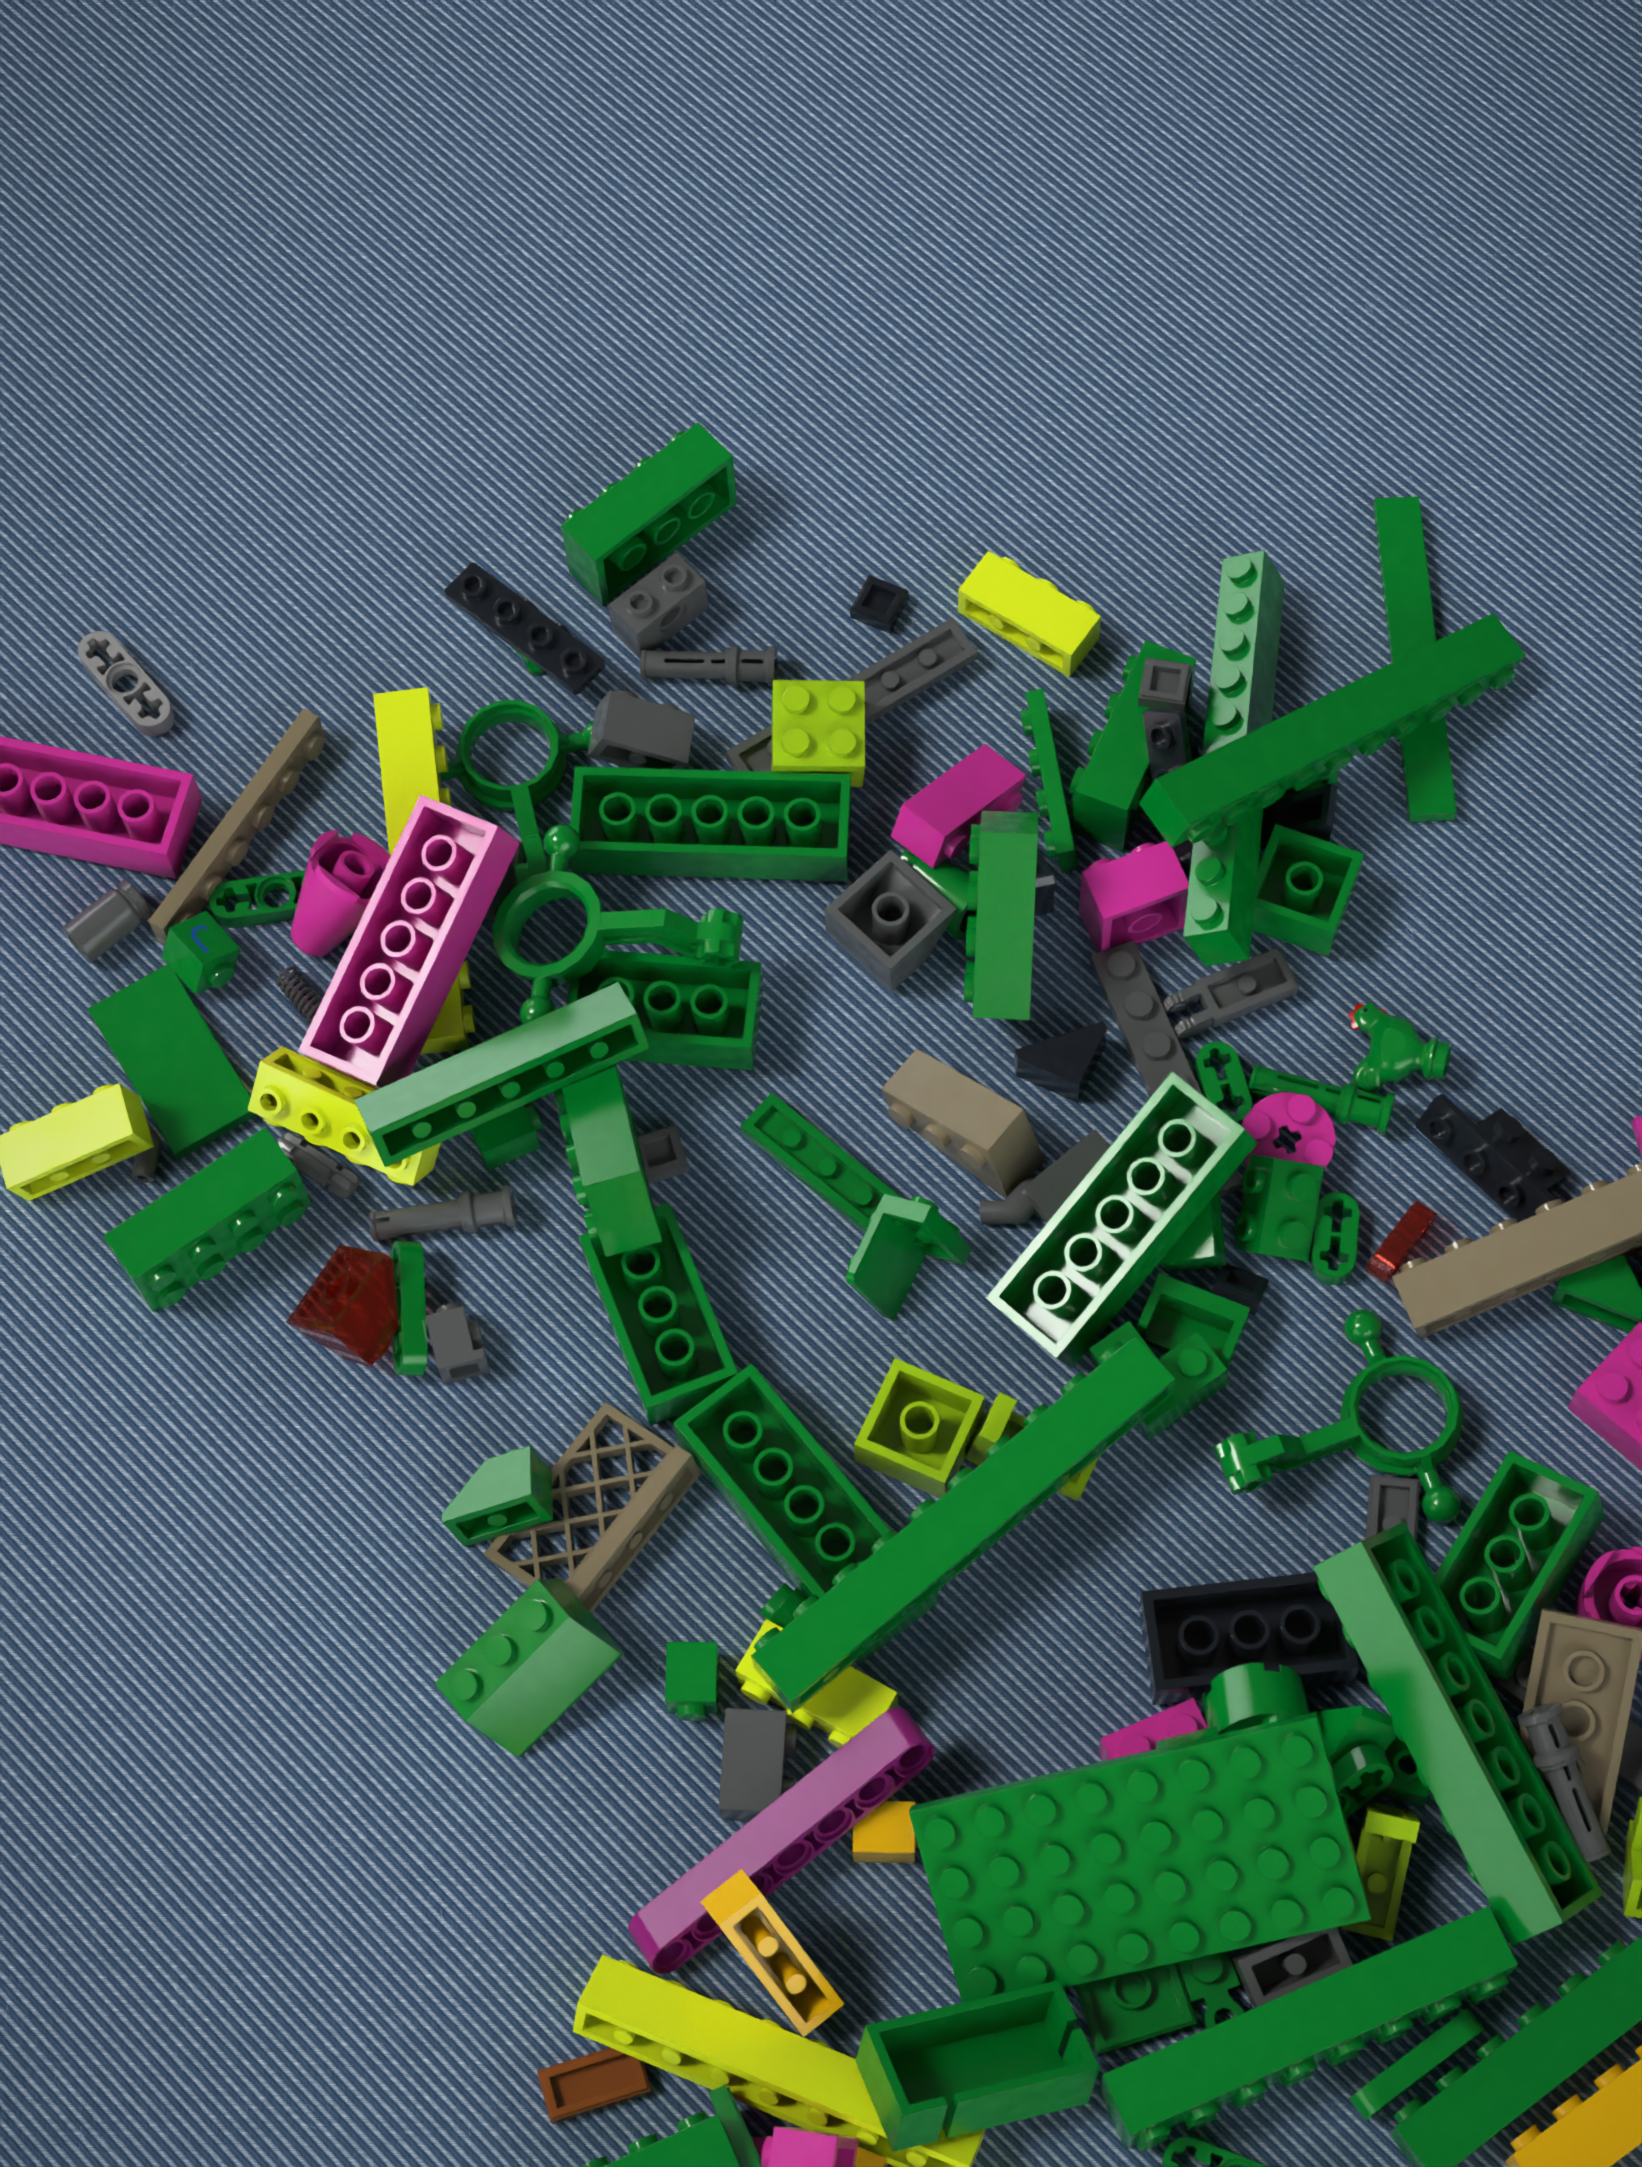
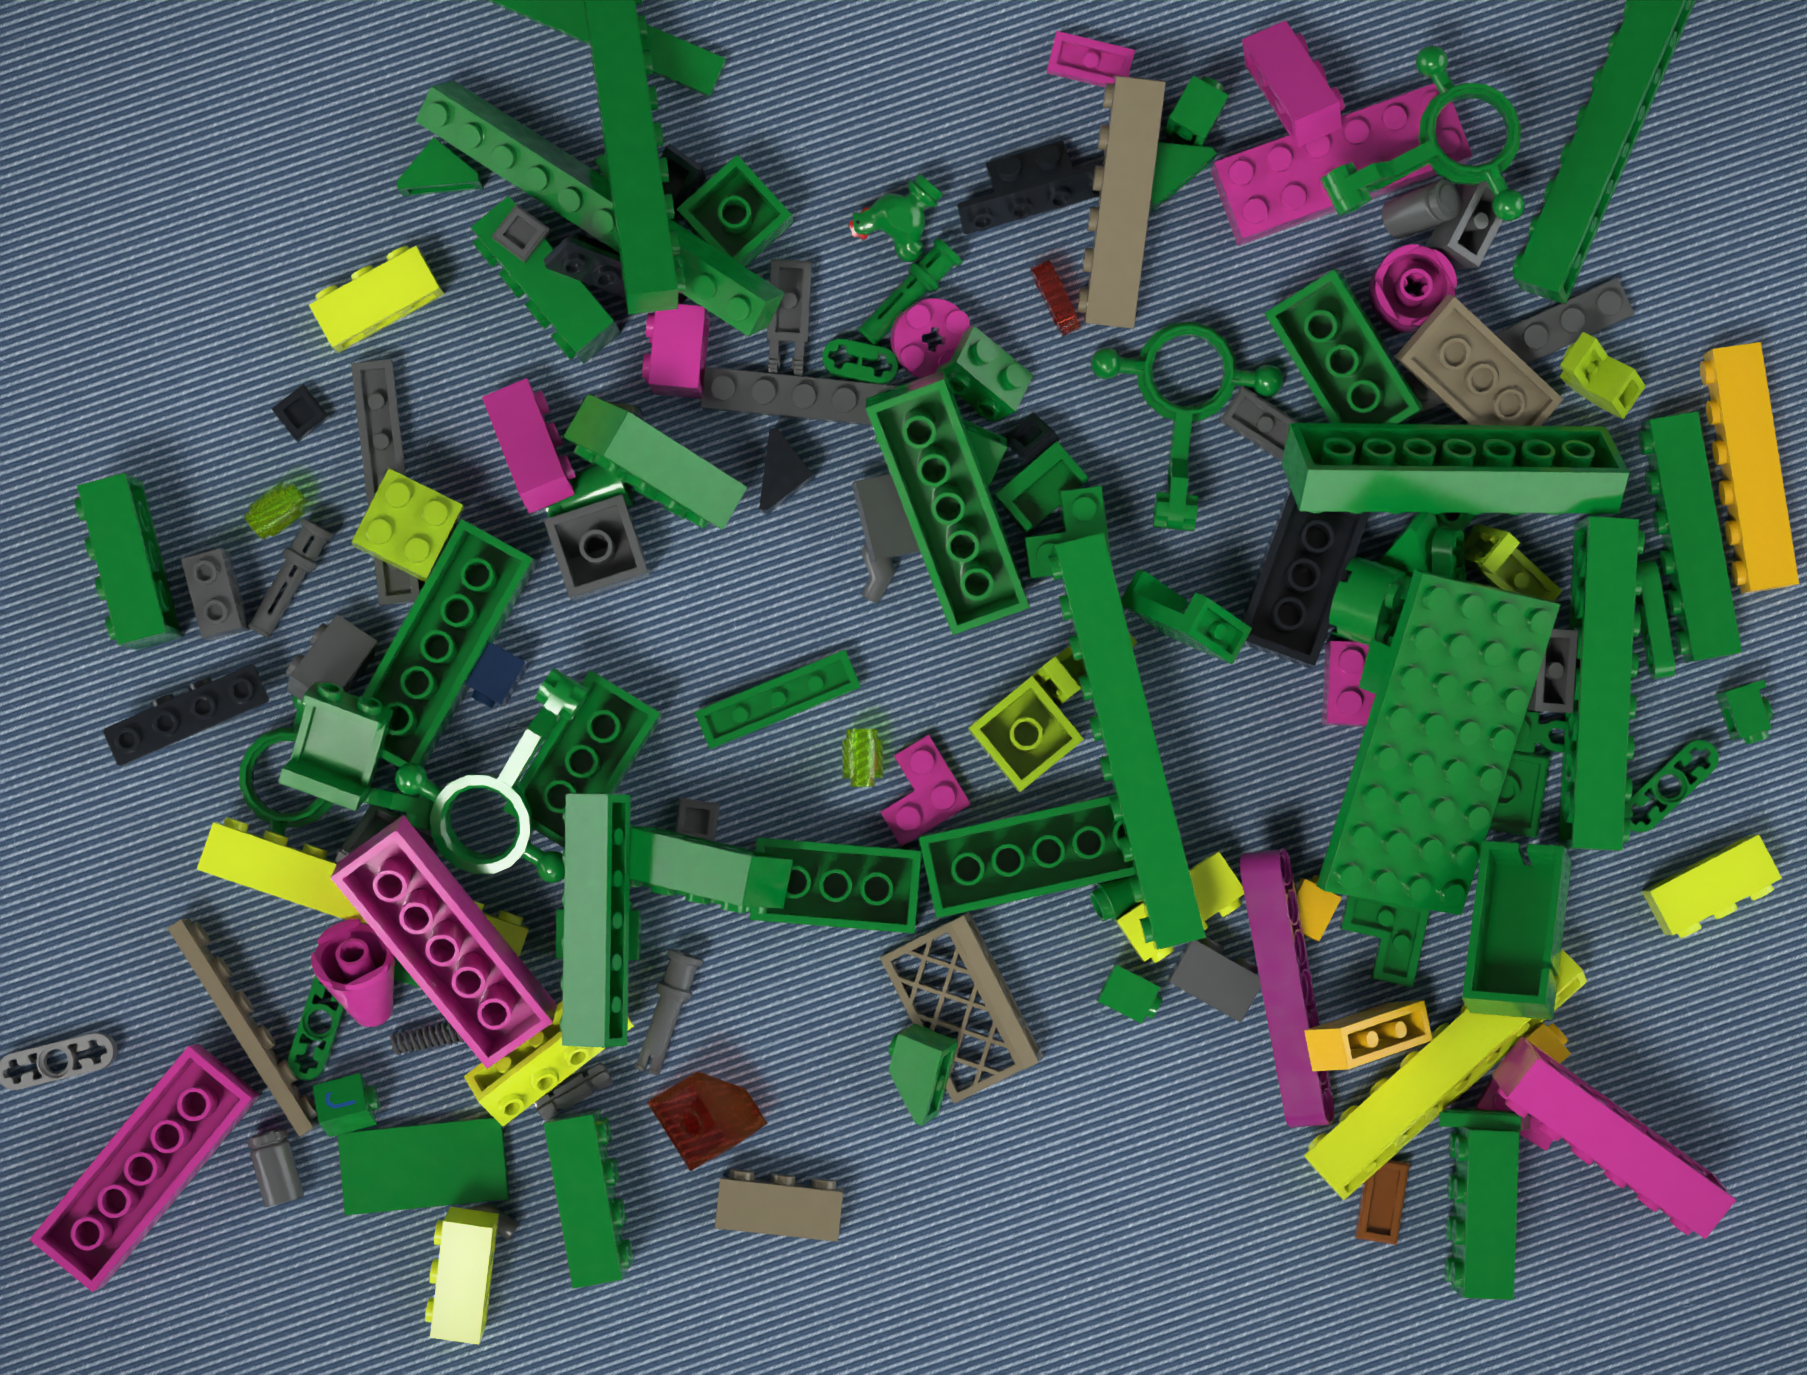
camera: 65 degrees left, 20 degrees up
green beam [390,1241,427,1376] -> none
dark grey brick [425,1303,491,1384] -> none
green slope [435,1579,625,1757] -> none
green bracket [846,1194,972,1319] -> none
dark tan wedge [881,1048,1045,1199] -> none
green plate [1020,689,1079,873] -> none
green beam [1310,1192,1360,1285] -> none
dark grey pin [1517,1702,1611,1862] -> none
none -> clear neon green brick [244,481,307,540]
none -> panel [278,682,393,811]
none -> green slope [397,137,483,197]
none -> dark blue brick [465,642,529,708]
none -> dark tan brick [715,1169,844,1242]
none -> clear neon green brick [842,729,883,787]
none -> dark pink plate [880,735,971,847]
none -> green panel [1121,569,1252,665]
none -> green plate [1340,895,1430,987]

